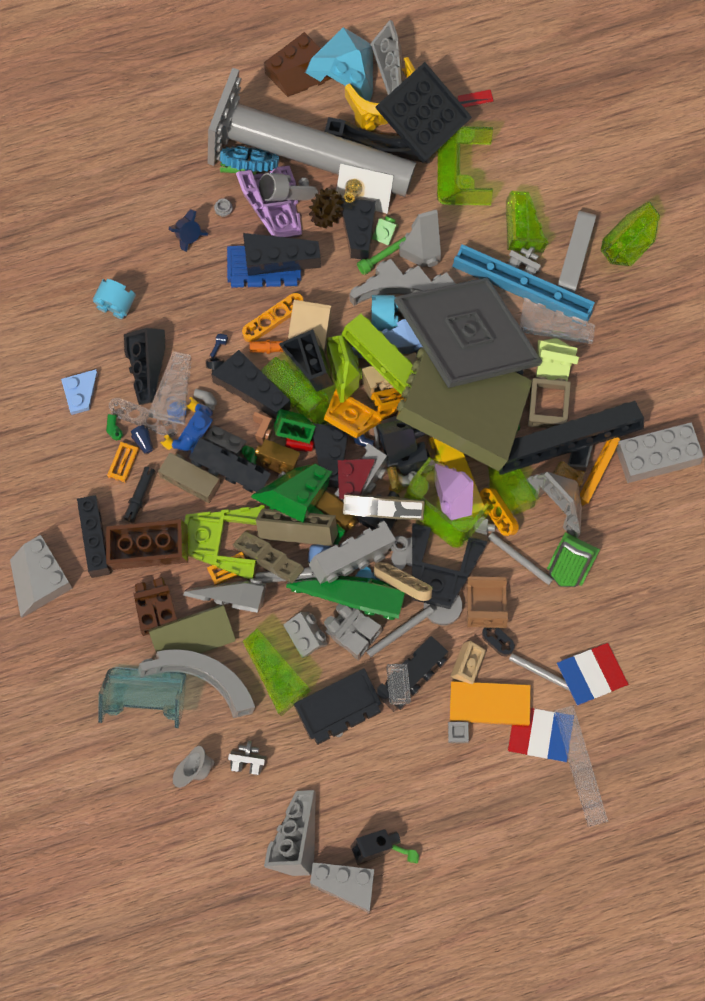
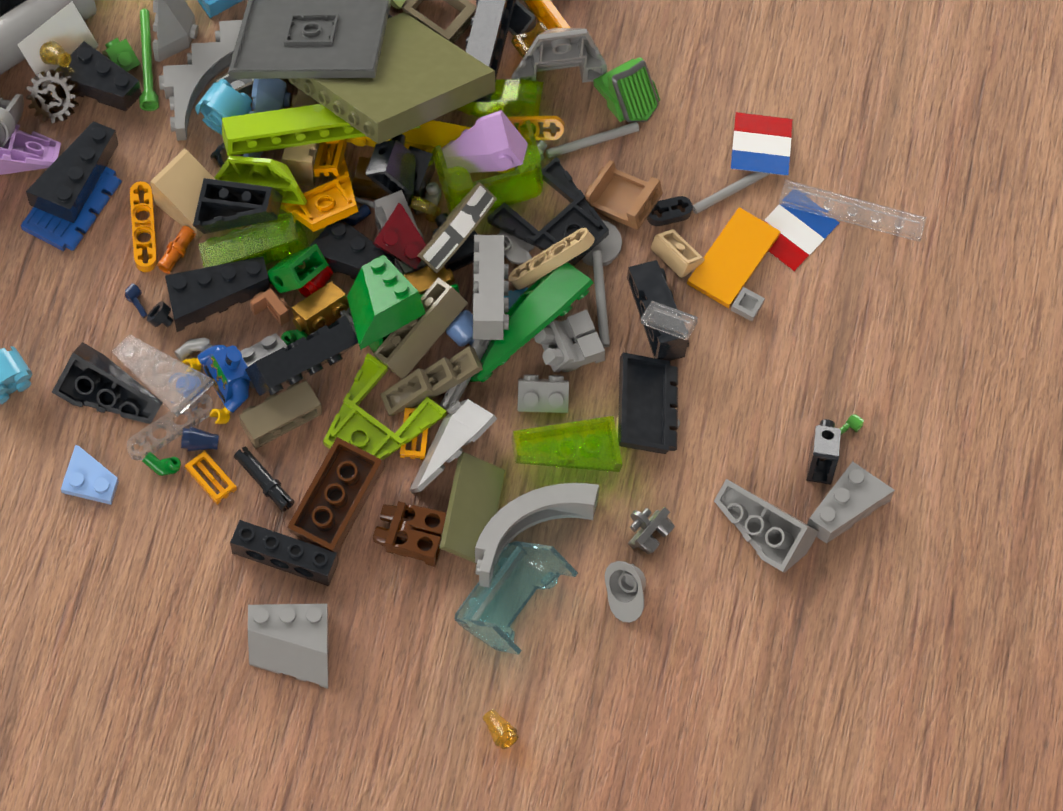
camera: 65 degrees left, 5 degrees down
none -> clear yellow cone [482,709,519,749]

